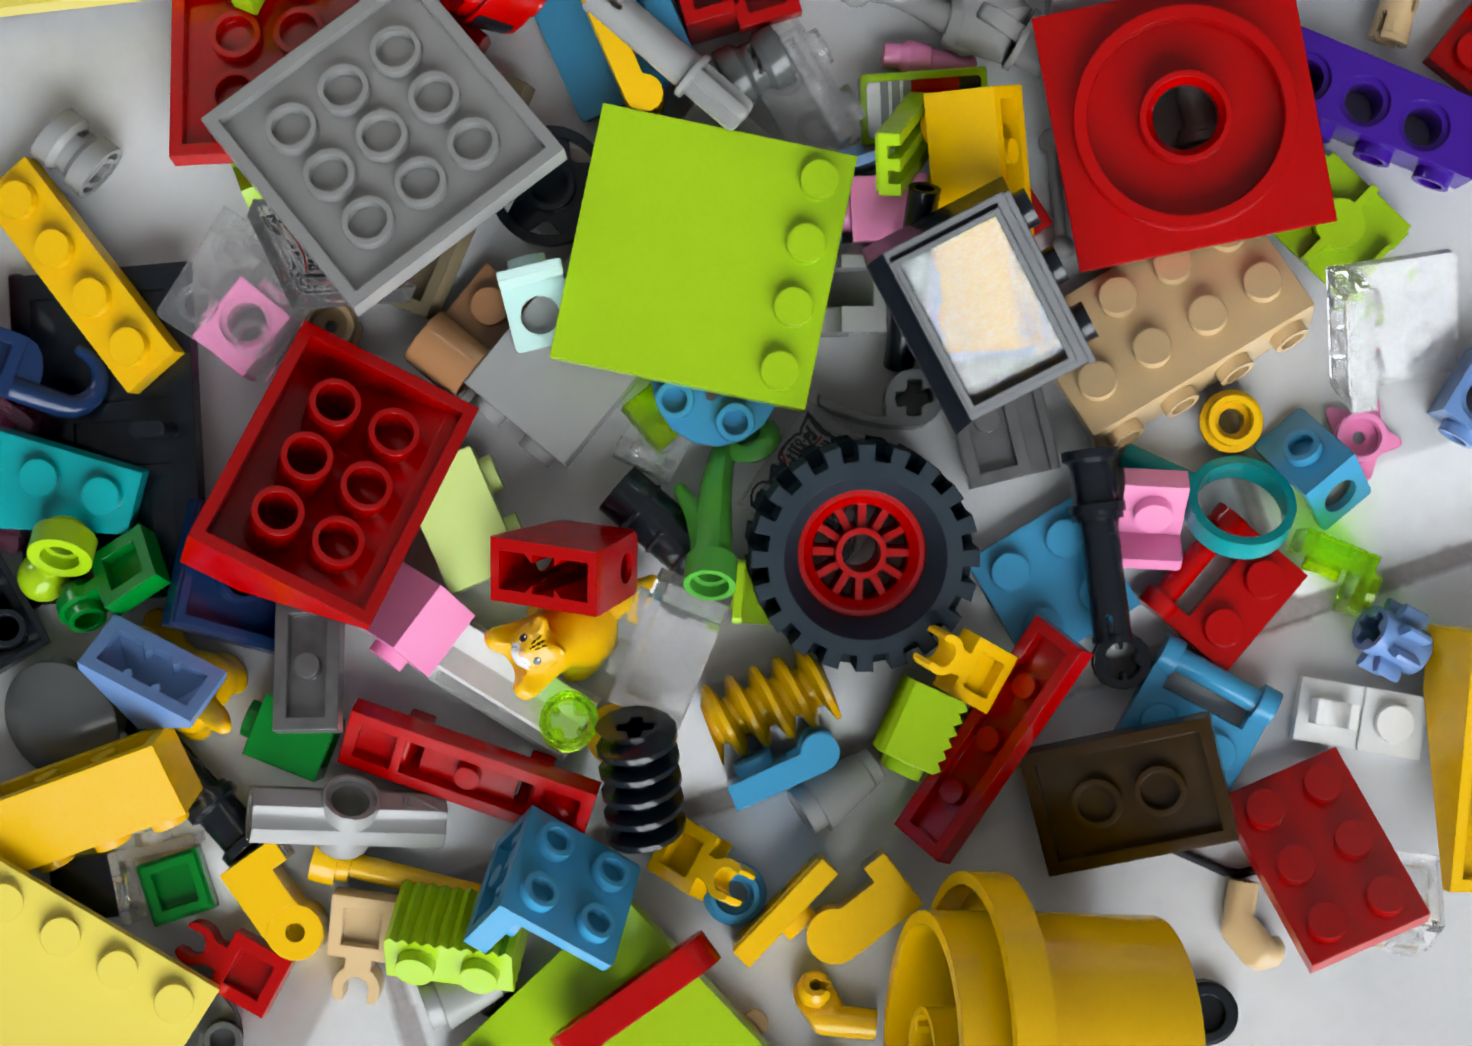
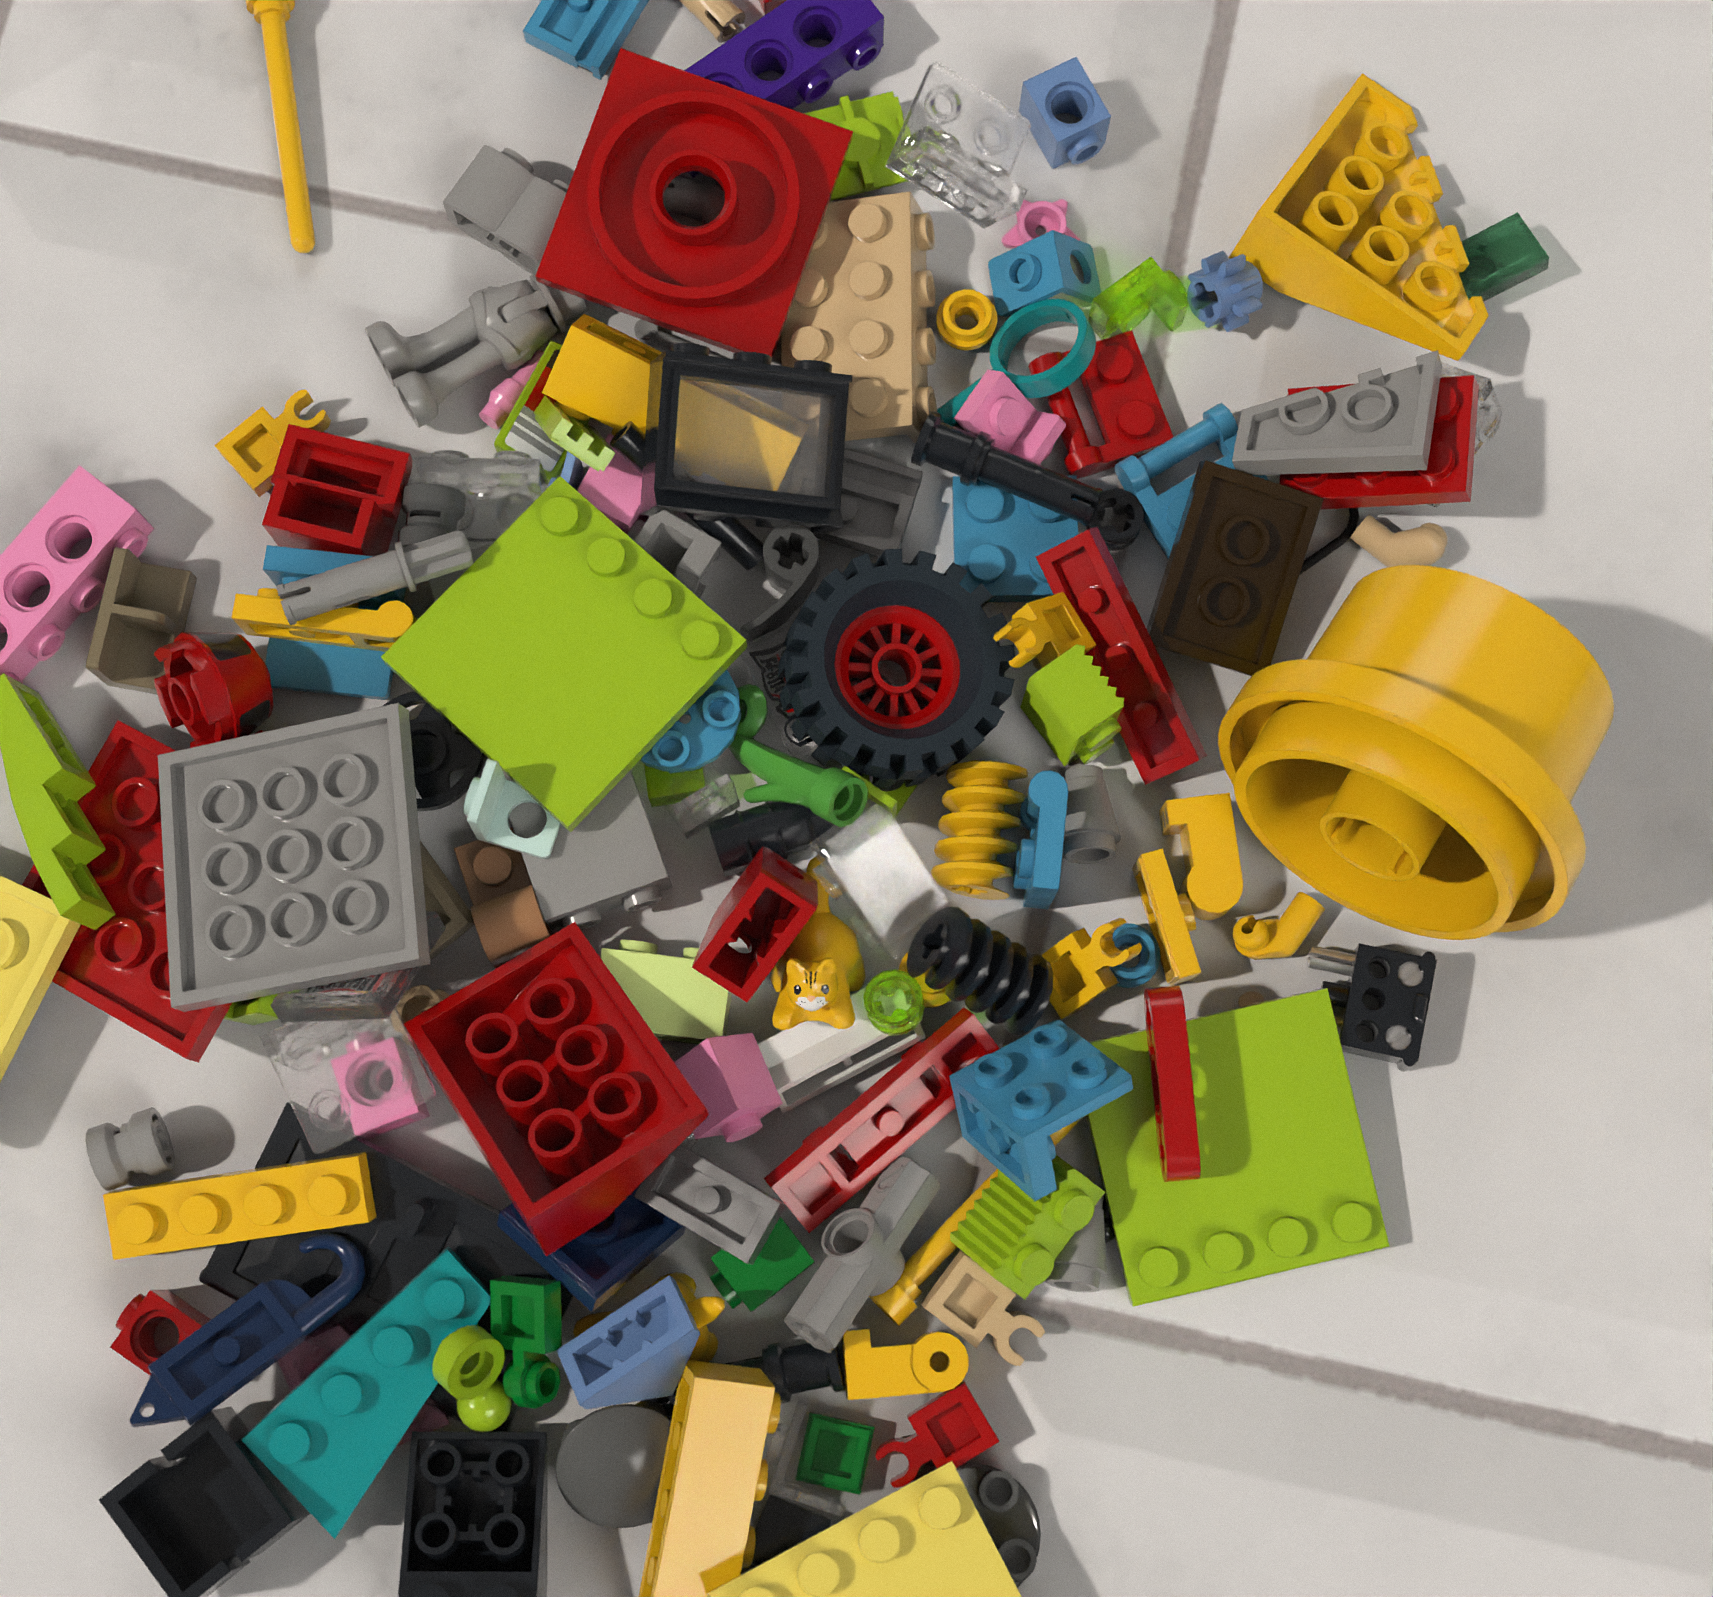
camera: 60 degrees left, 10 degrees down
white plate [1288,675,1426,760] -> none
none -> light grey wing [1232,350,1442,475]

